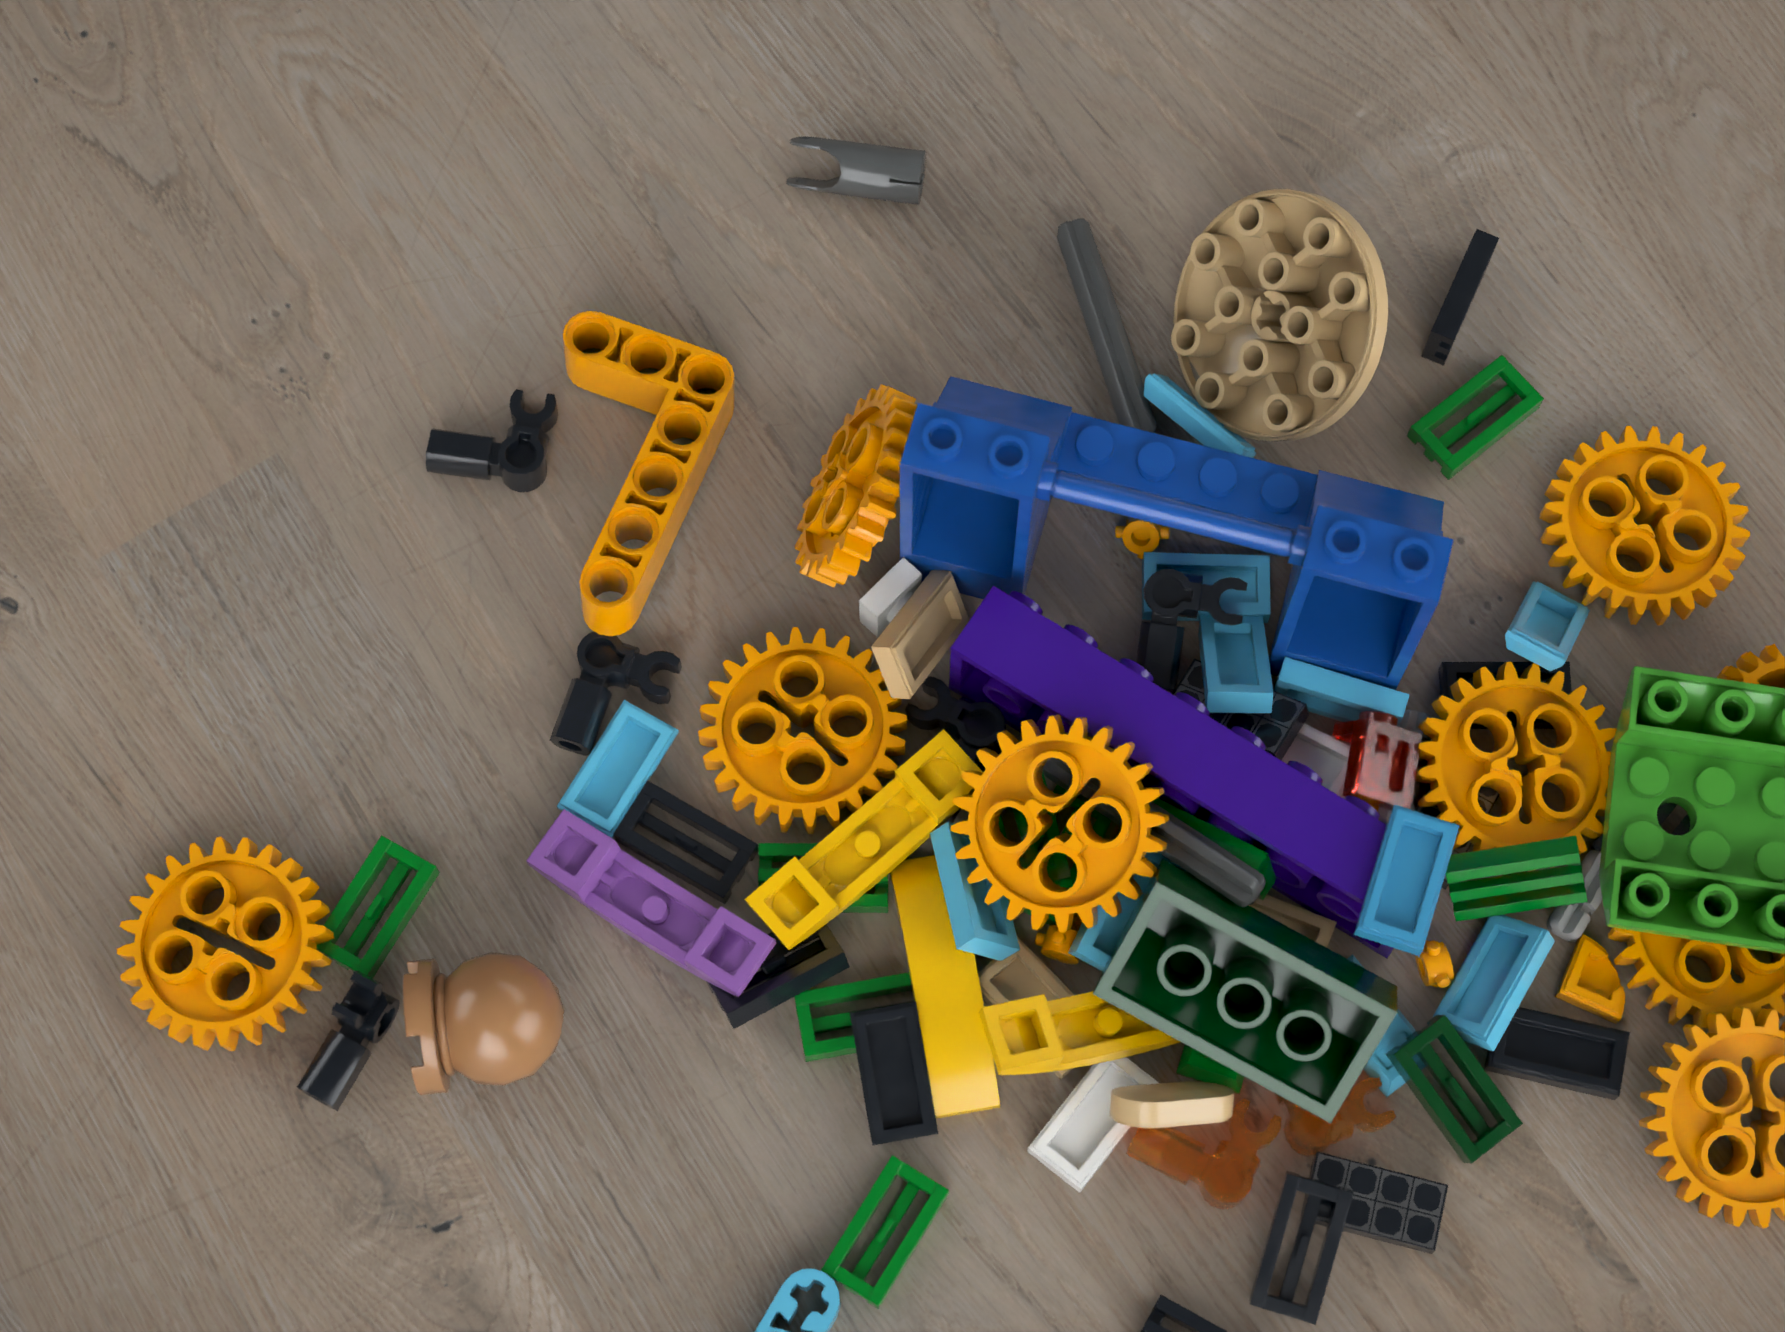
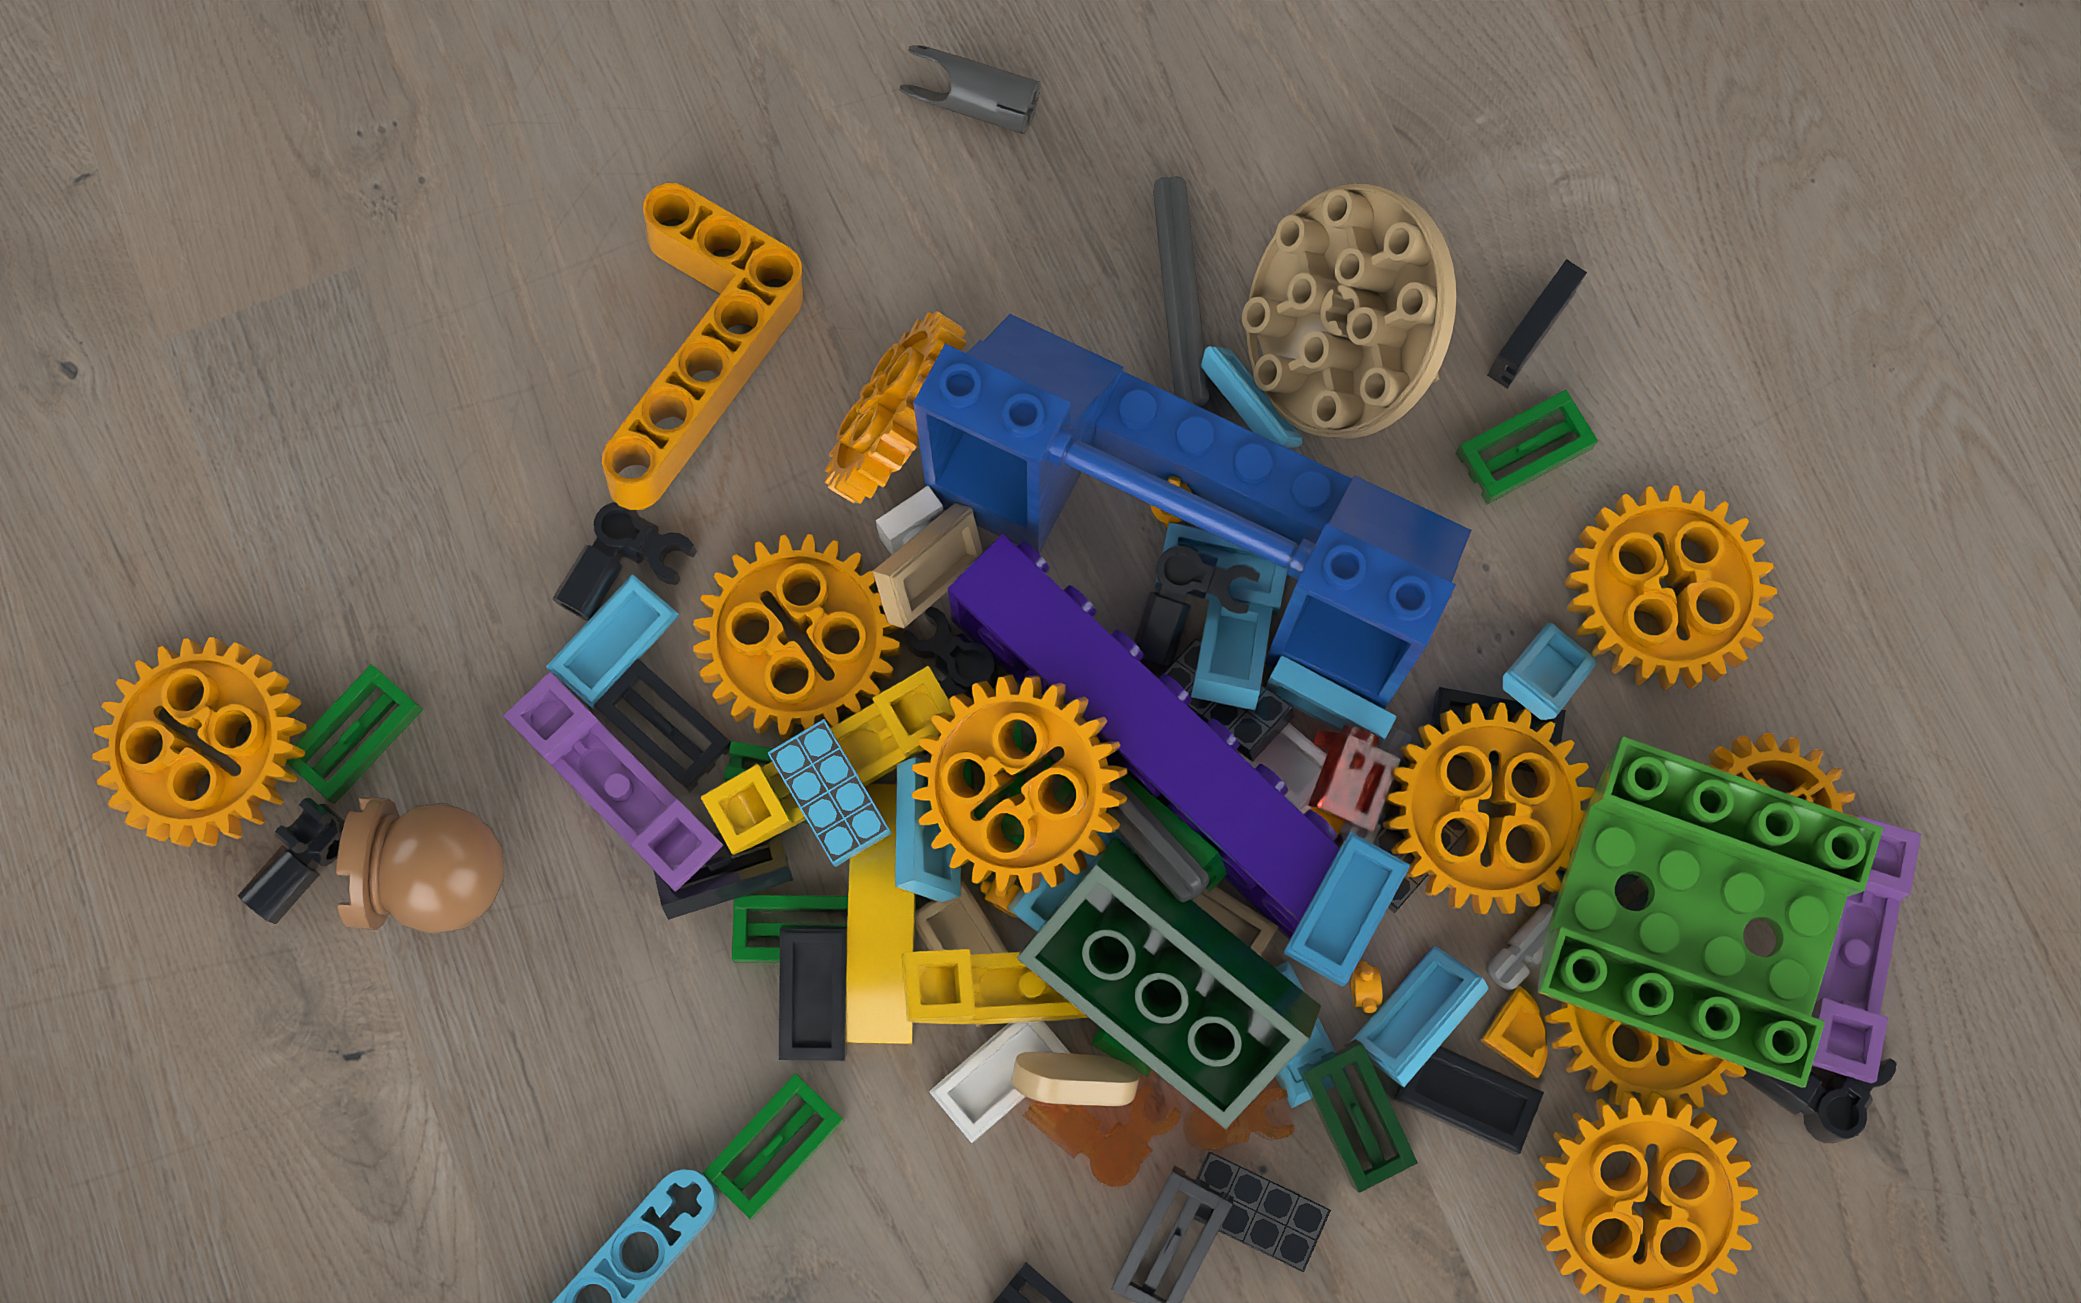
camera: 10 degrees right, 5 degrees up
black bar [426,389,558,492] -> none
green tile [1446,836,1588,921] -> none
none -> medium azure tile [768,719,892,867]

